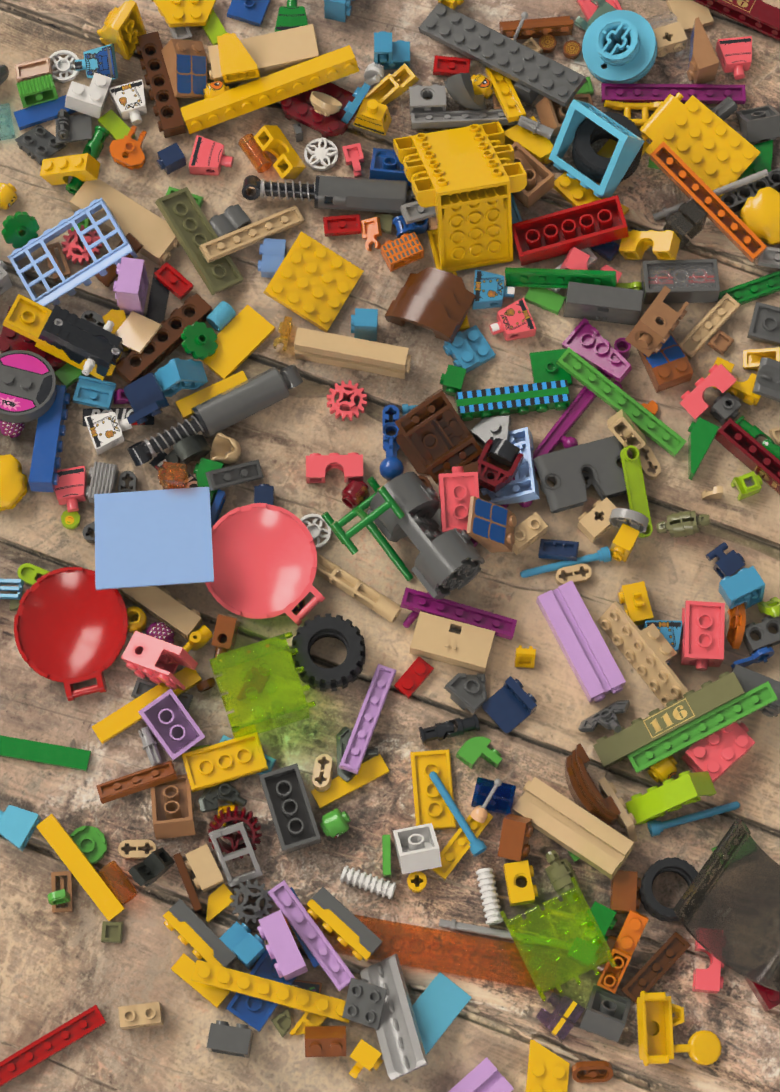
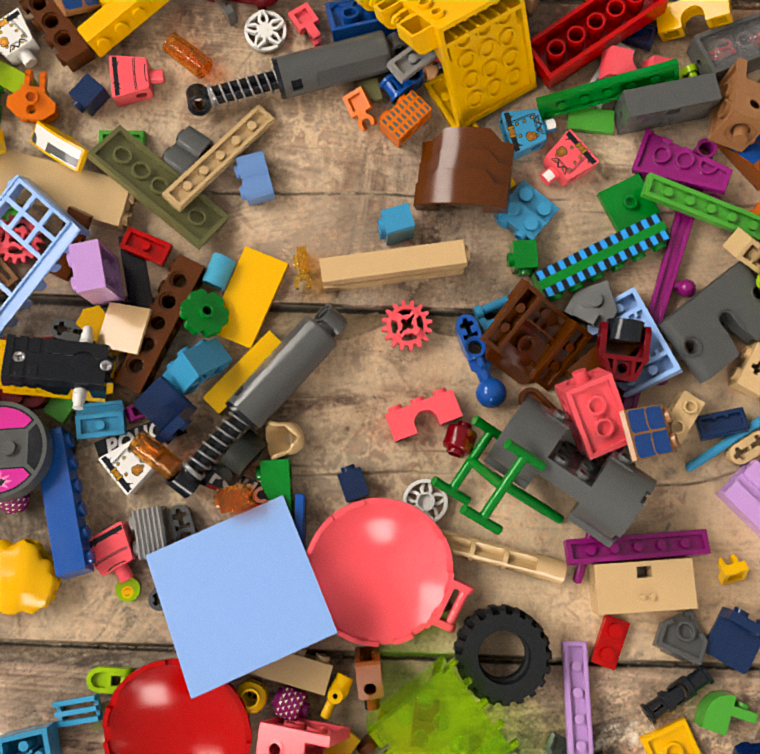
camera: 20 degrees left, 10 degrees up
dark grey tile [205,459,264,491] -> none
yellow arch [253,125,306,179] -> none
yellow plate [263,231,364,332] -> none
red plate [323,214,361,237] -> none
none -> slope [30,120,89,173]
none -> clear orange pin [128,431,182,479]

